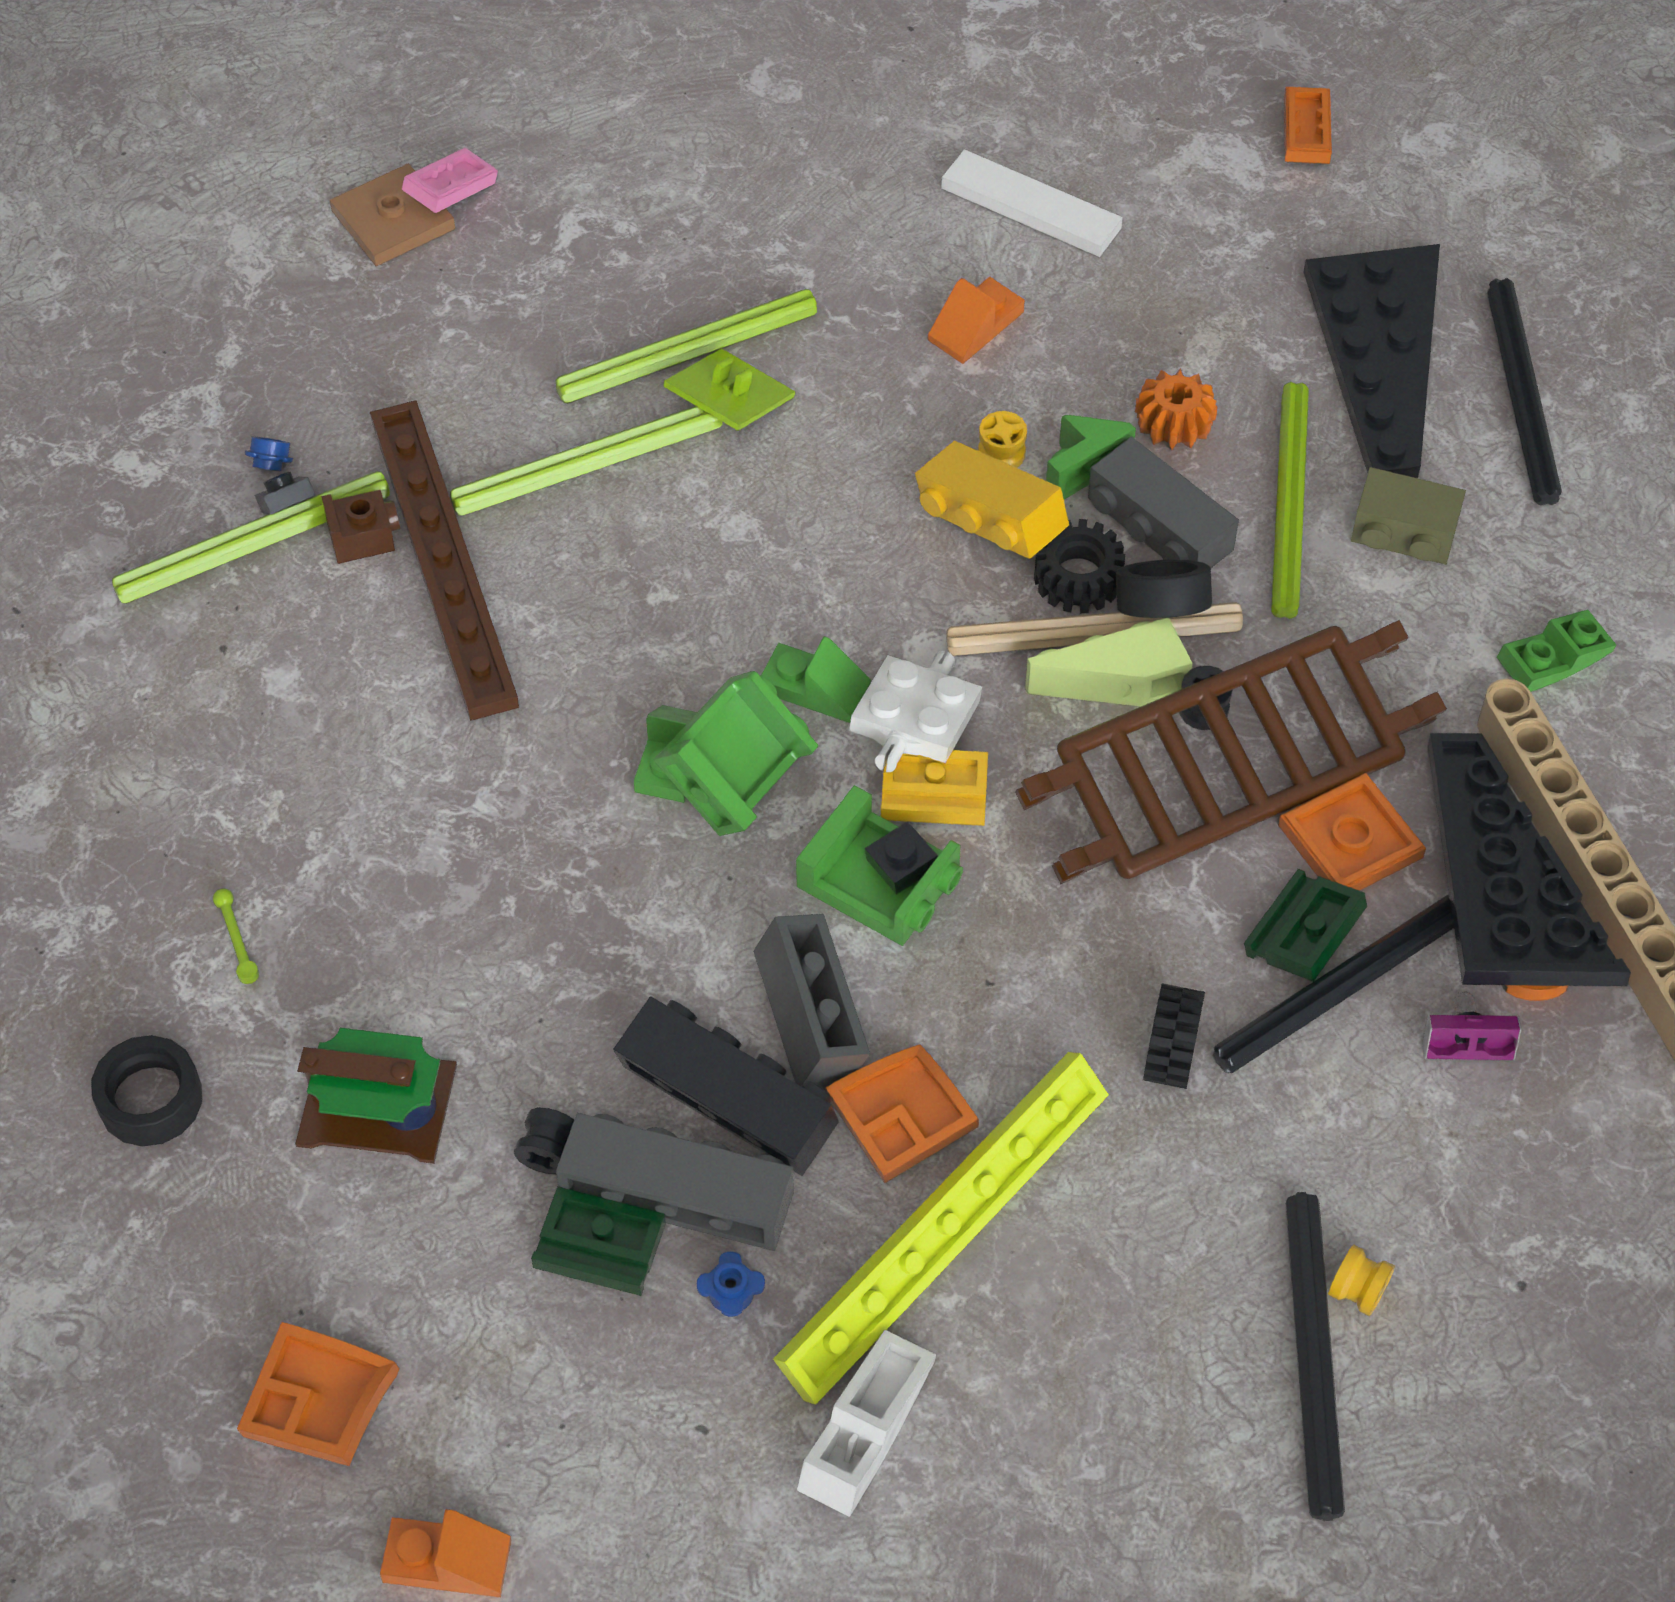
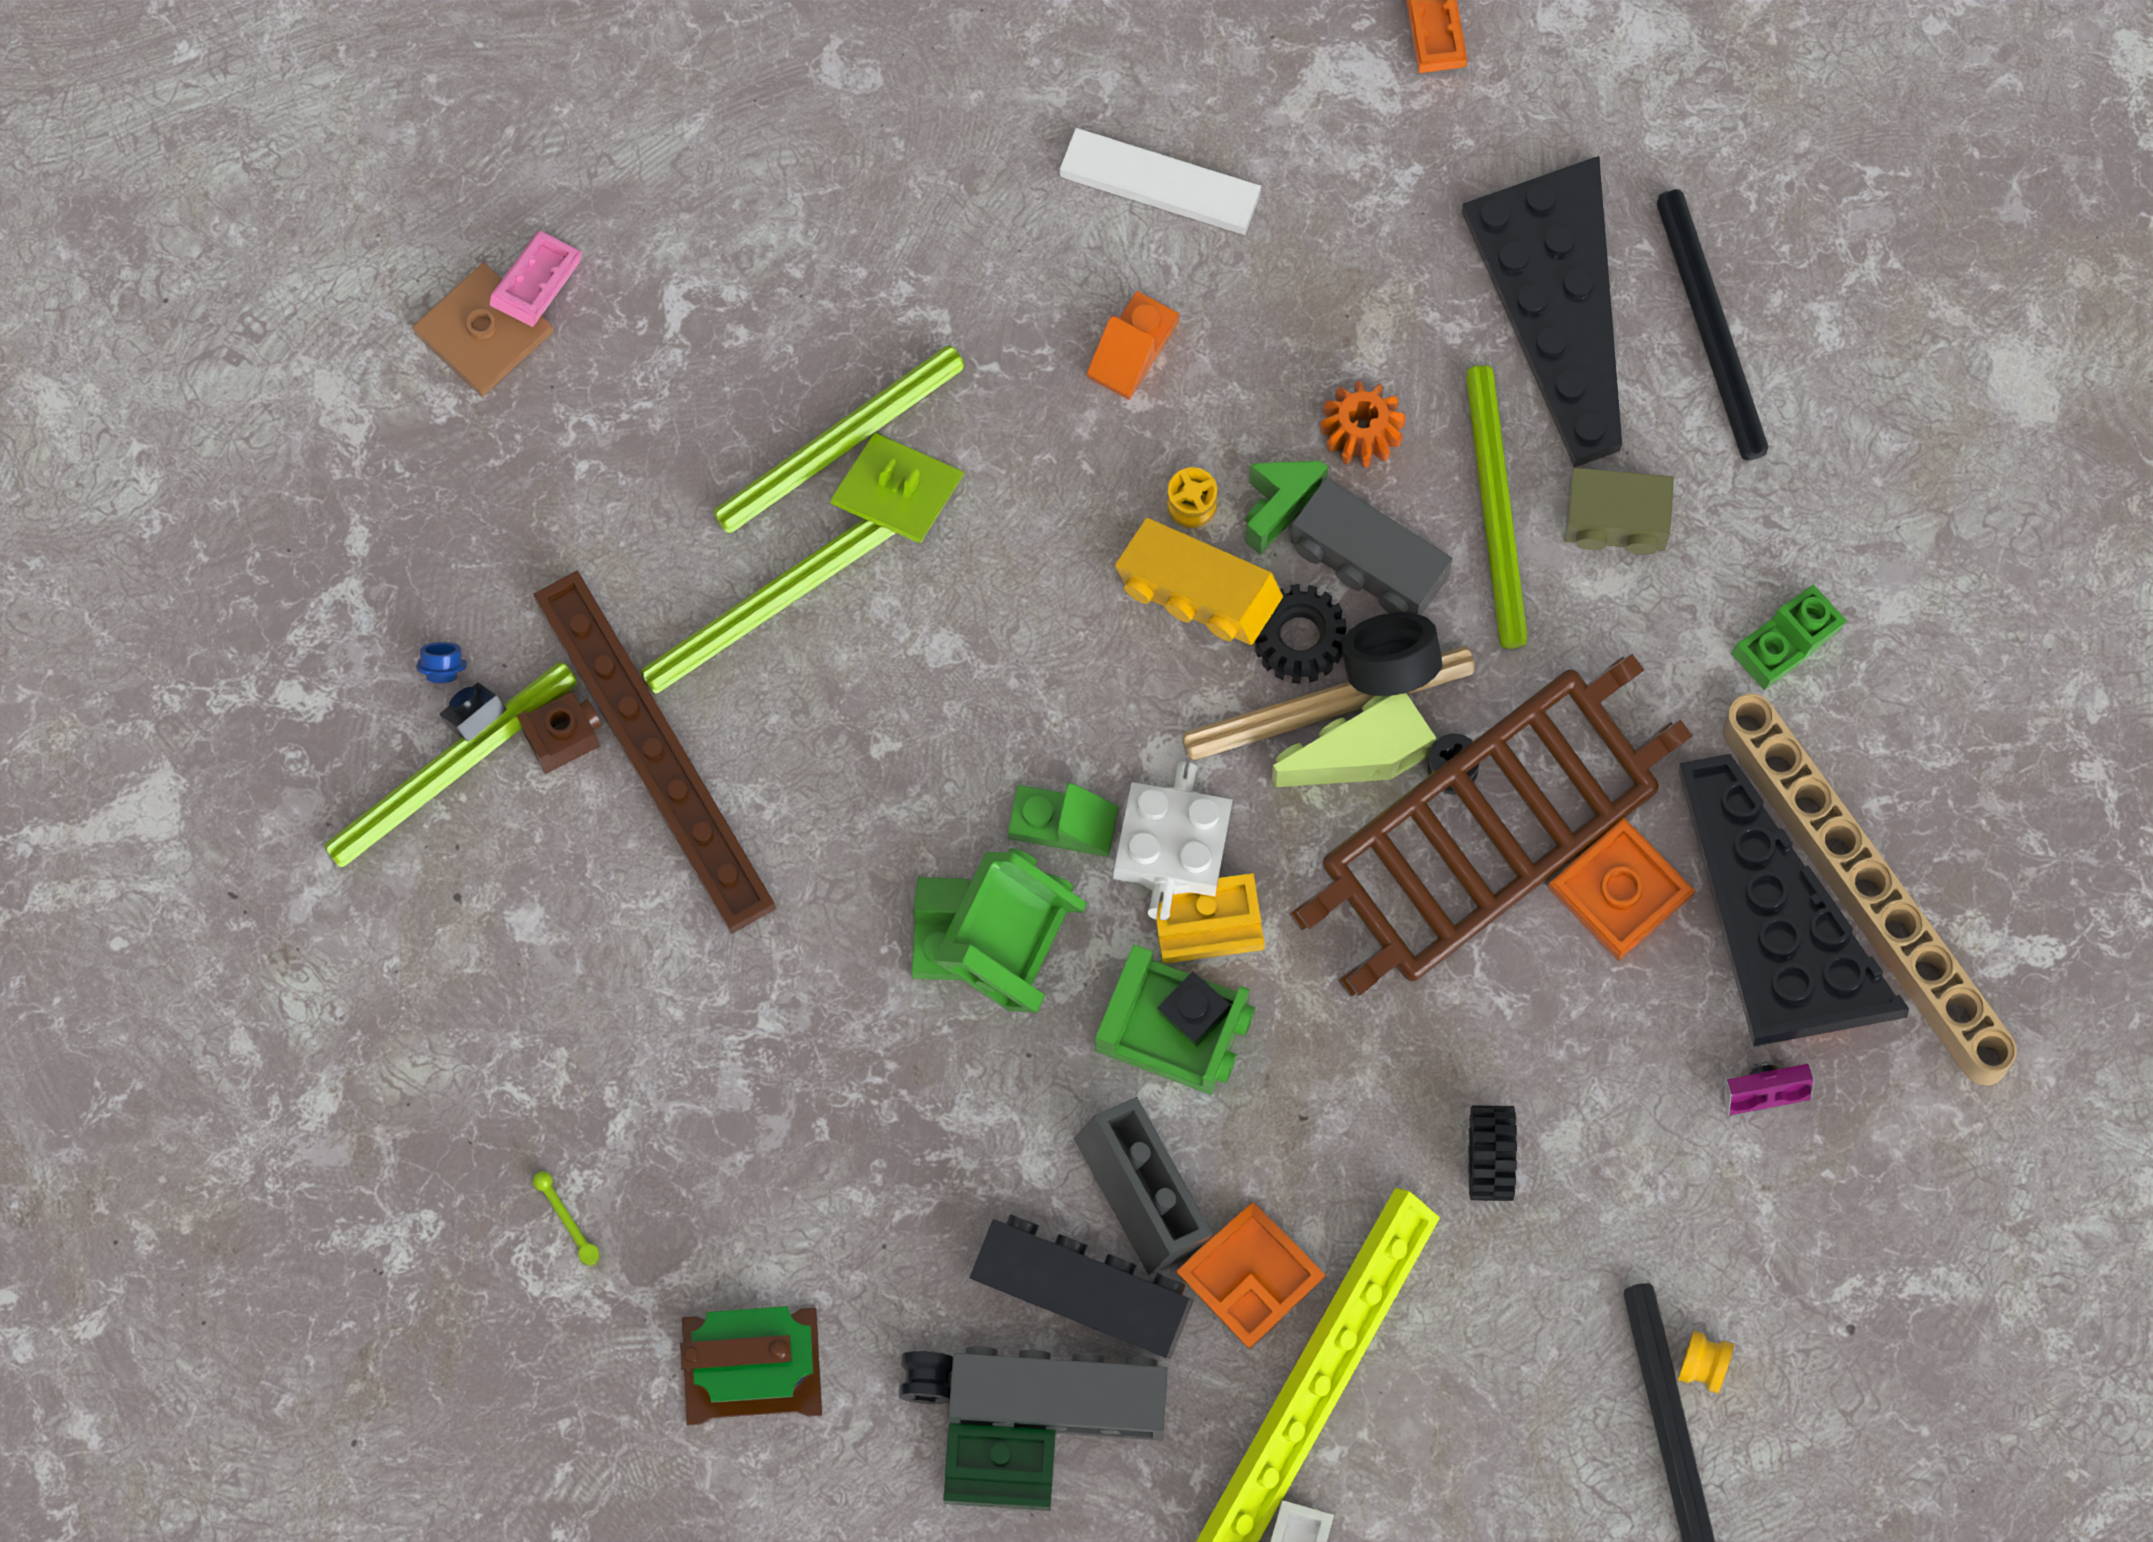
camera: 10 degrees left, 15 degrees up
black tyre [91,1035,202,1147] -> none
blue plate [697,1251,765,1317] -> none
black axle [1213,894,1454,1073] -> none
dark green plate [1244,869,1367,982] -> none

